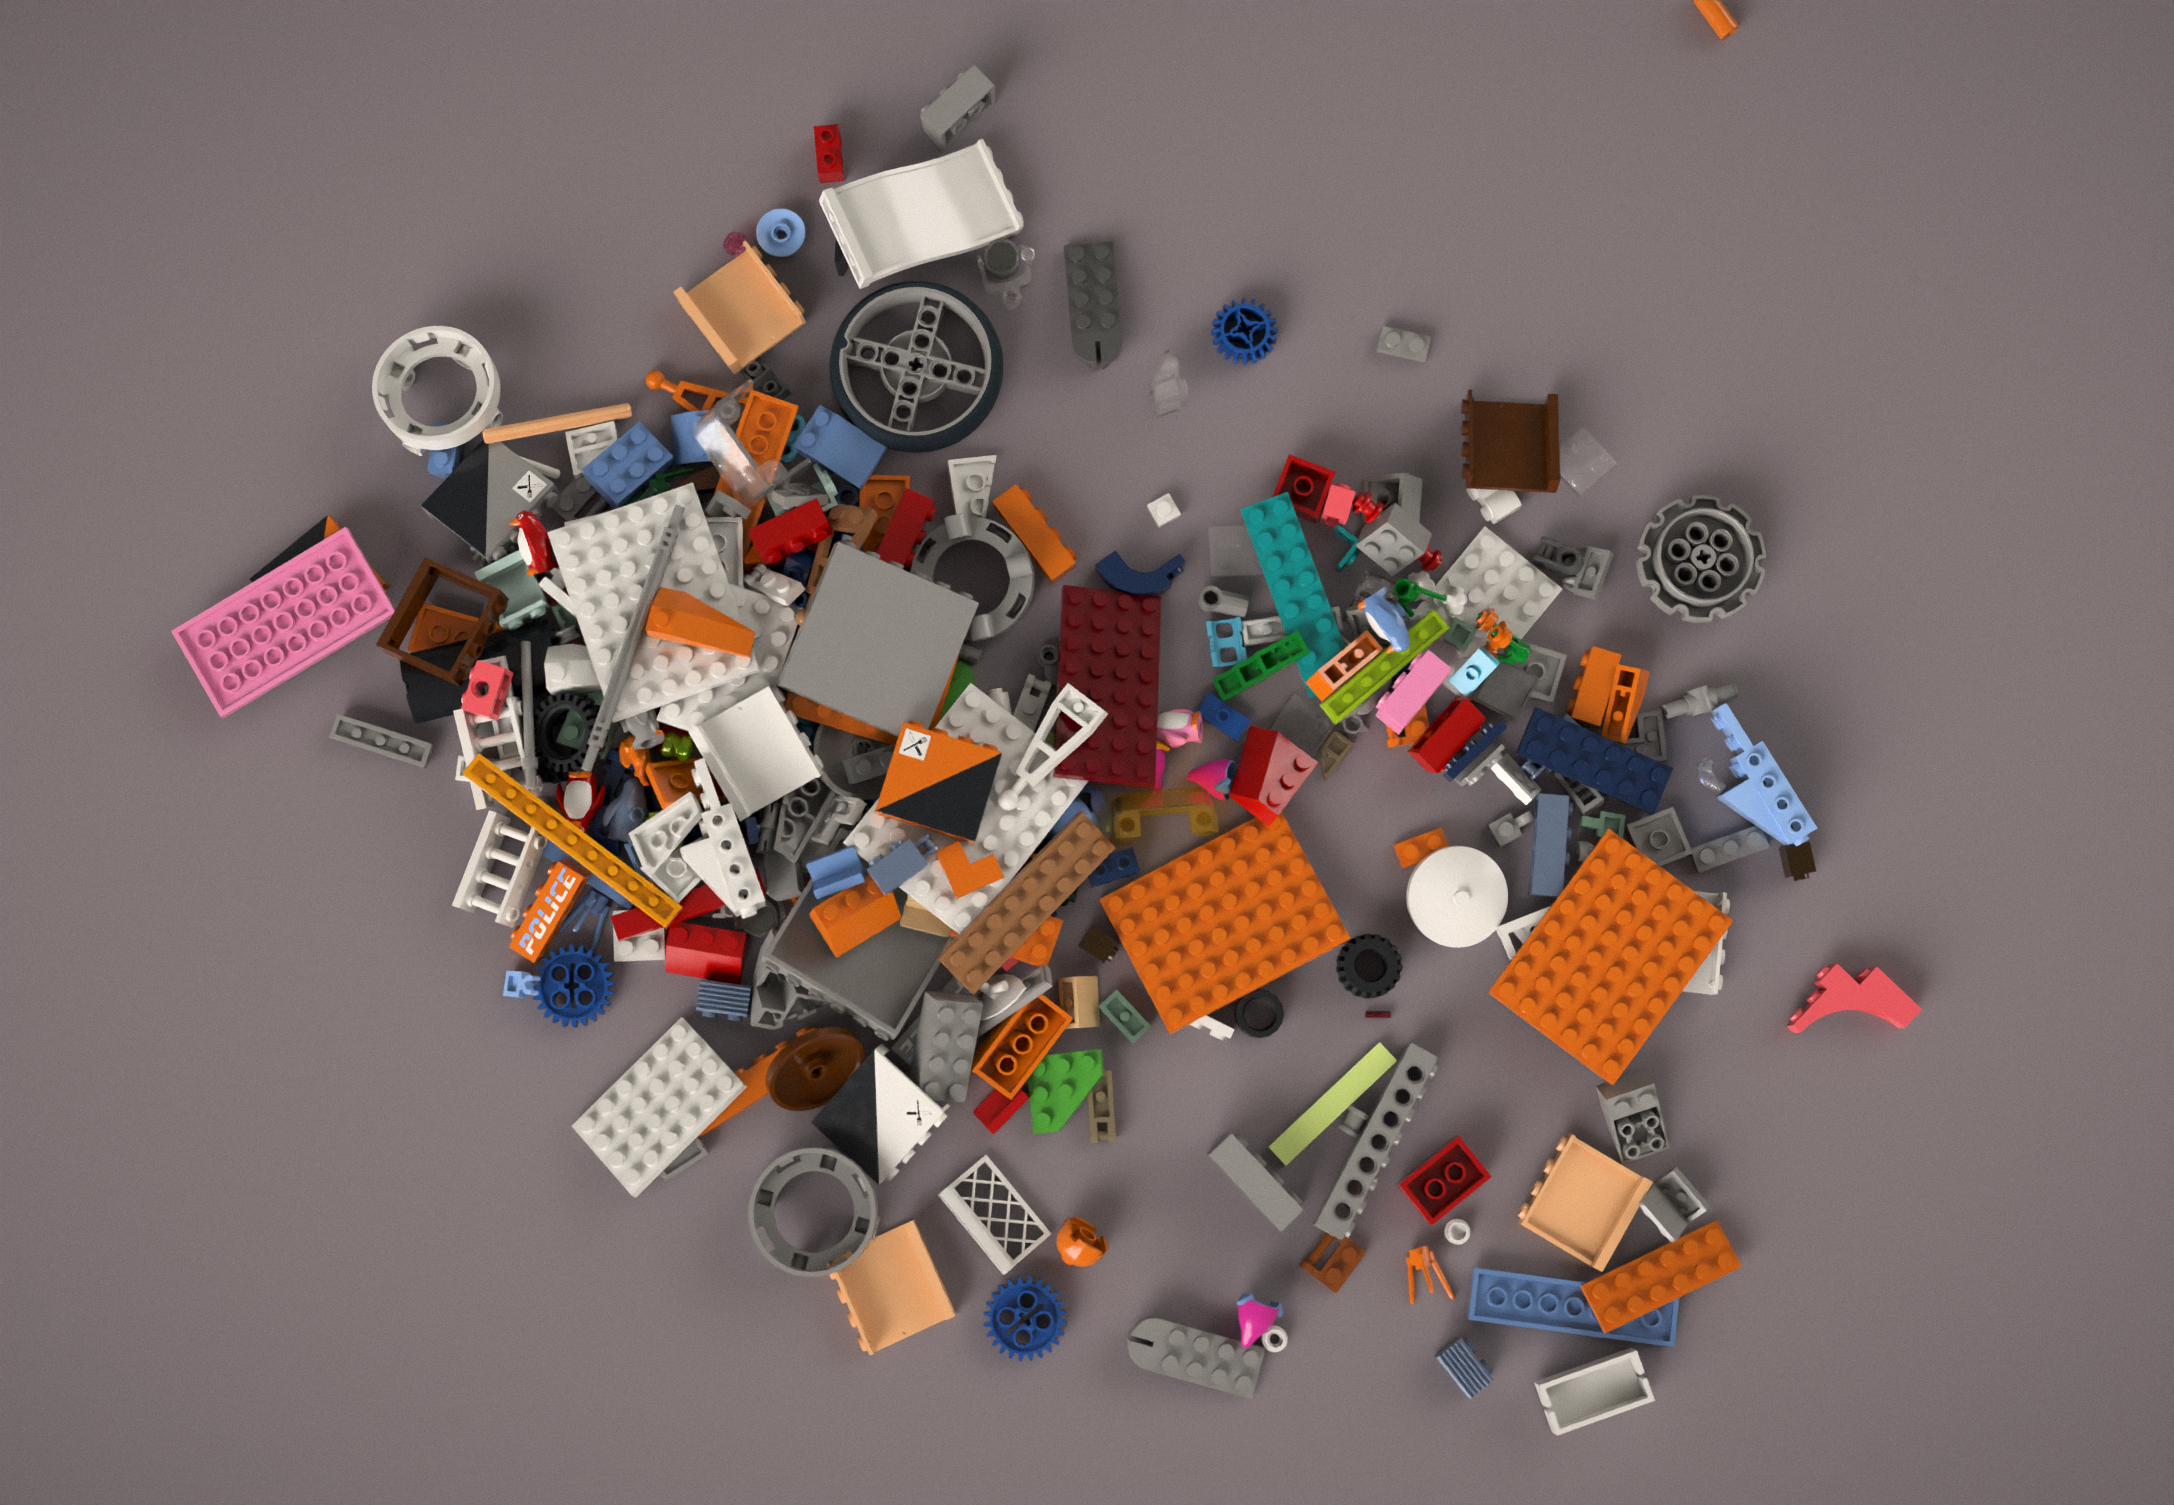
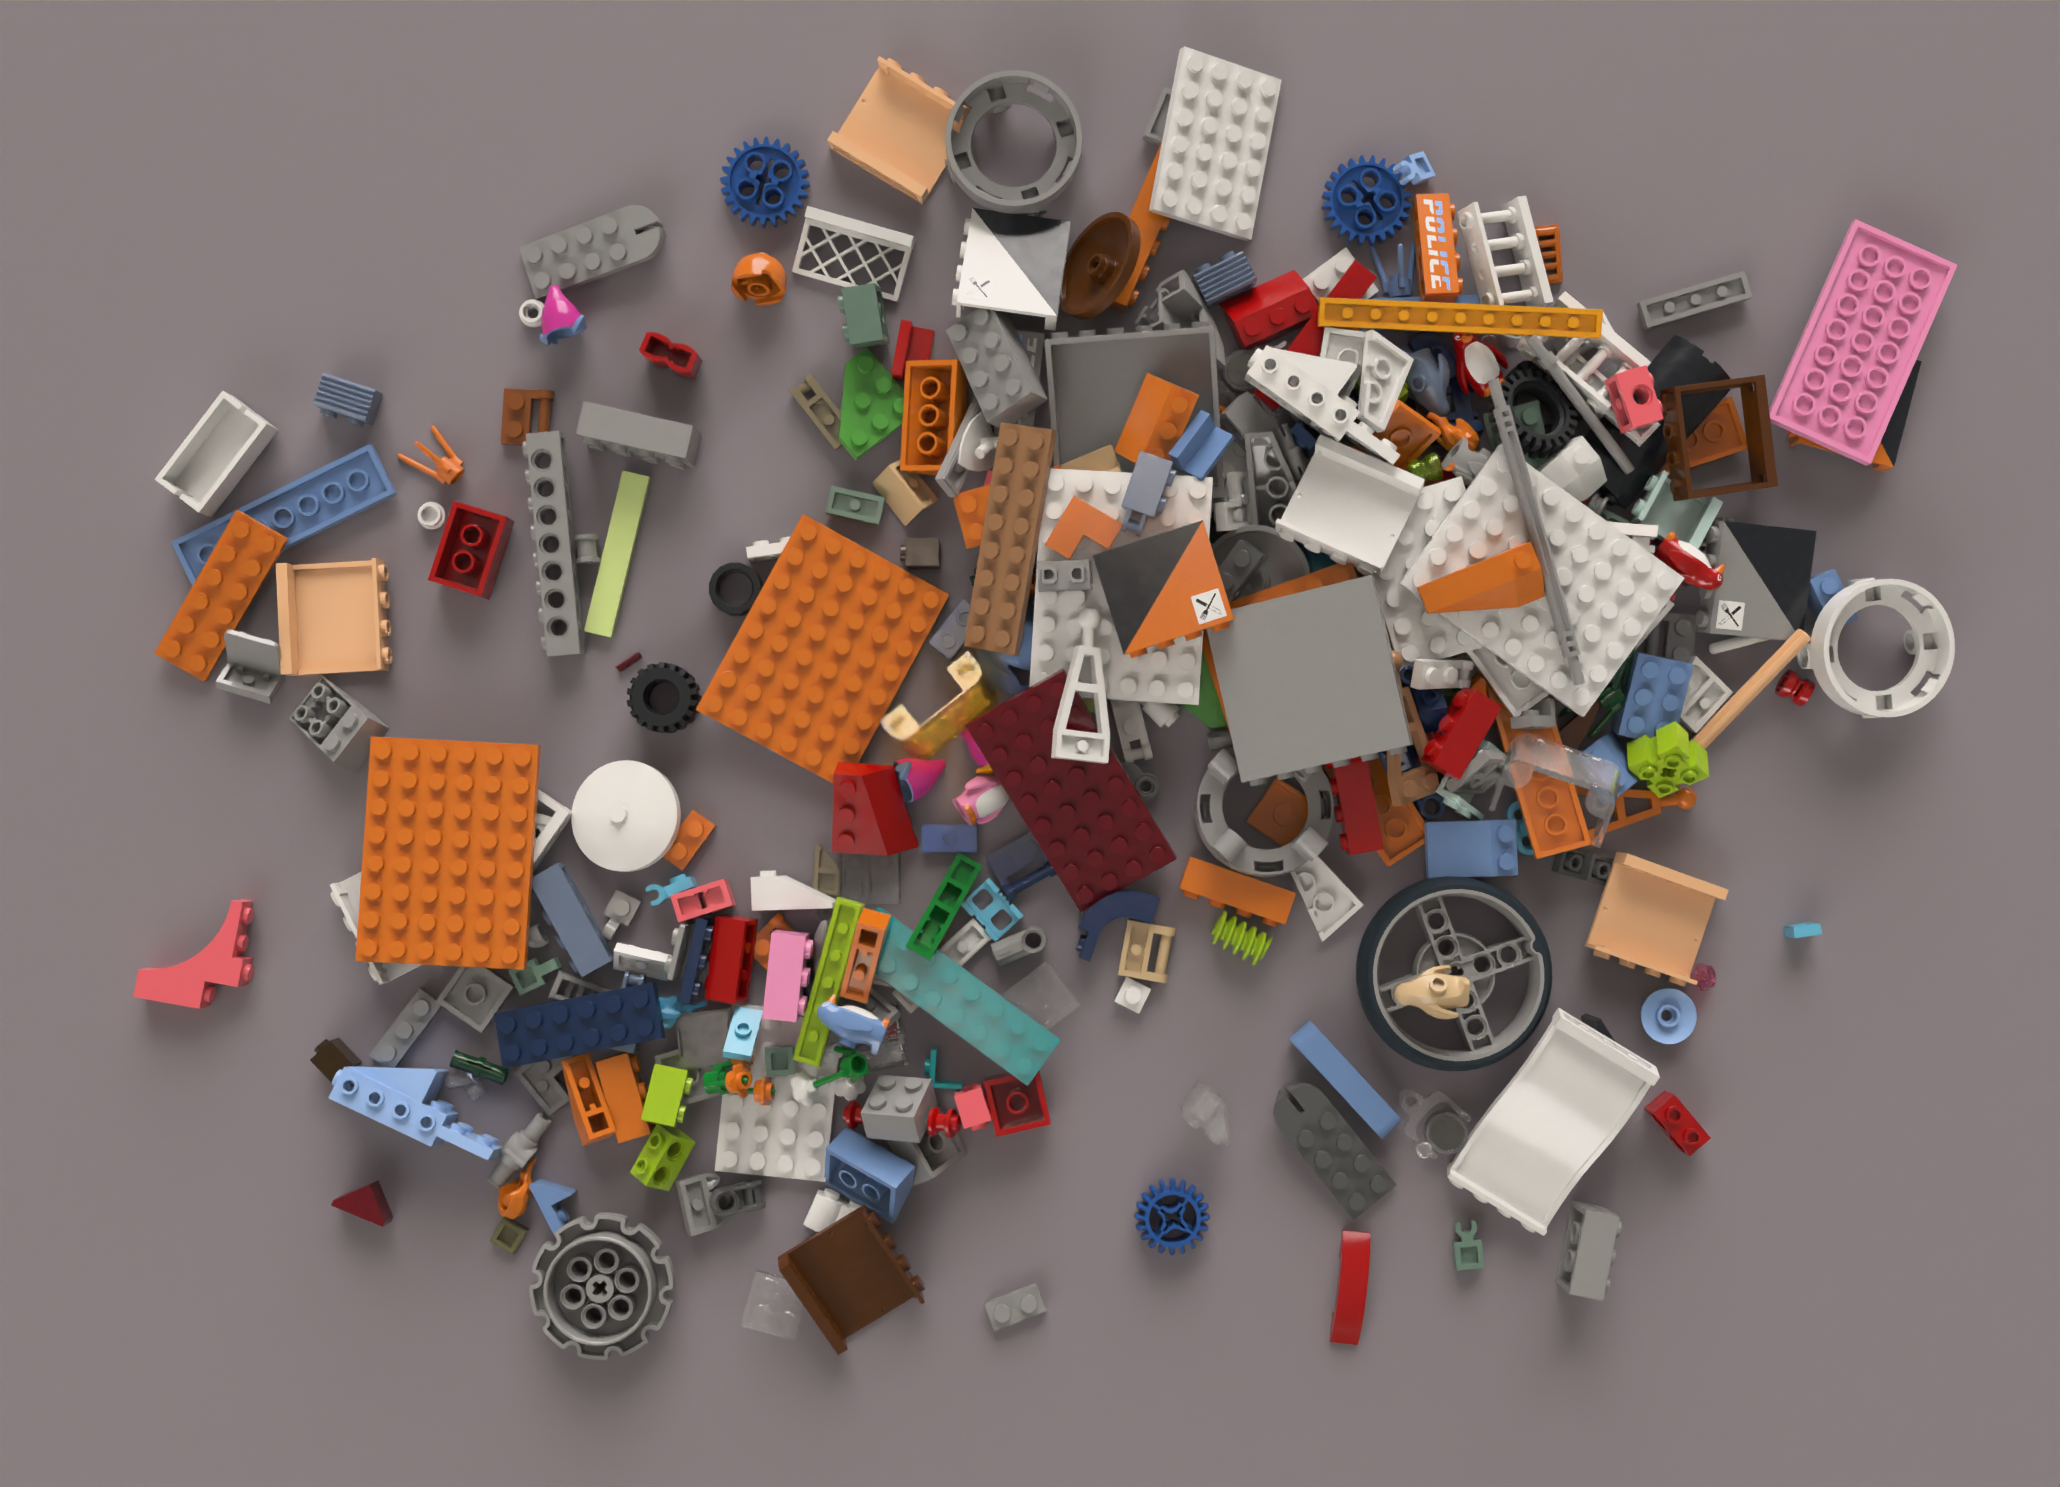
camera: 145 degrees right, 5 degrees up
none -> dark red slope [331,1180,393,1227]
none -> dark green pin [449,1050,509,1085]
none -> olive tile [489,1217,530,1255]
none -> orange piece [498,1158,537,1219]
none -> medium blue slope [529,1179,577,1236]
none -> lime brick [630,1124,696,1191]
none -> red brick [639,332,703,379]
none -> lime brick [641,1064,693,1128]
none -> medium azure plate [645,874,698,906]
none -> dark azure piece [659,996,708,1029]
none -> coral brick [670,879,737,923]
none -> white slope [751,870,836,911]
none -> medium blue slope [824,1127,915,1224]
none -> sand green brick [838,283,890,349]
none -> dark blue plate [986,832,1057,901]
none -> light grey hips [1037,559,1093,592]
none -> tan plate [1117,919,1176,983]
none -> lime piece [1210,910,1273,966]
none -> orange tile [1245,776,1322,847]
none -> medium blue beam [1289,1020,1402,1139]
none -> red slope [1329,1229,1371,1345]
none -> tan animal [1394,965,1470,1019]
none -> sand green plate [1452,1219,1485,1271]
none -> orange slope [1534,224,1563,285]
none -> lime brick [1627,721,1709,798]
none -> red wheel [1775,670,1815,707]
none -> medium azure tile [1783,922,1822,938]

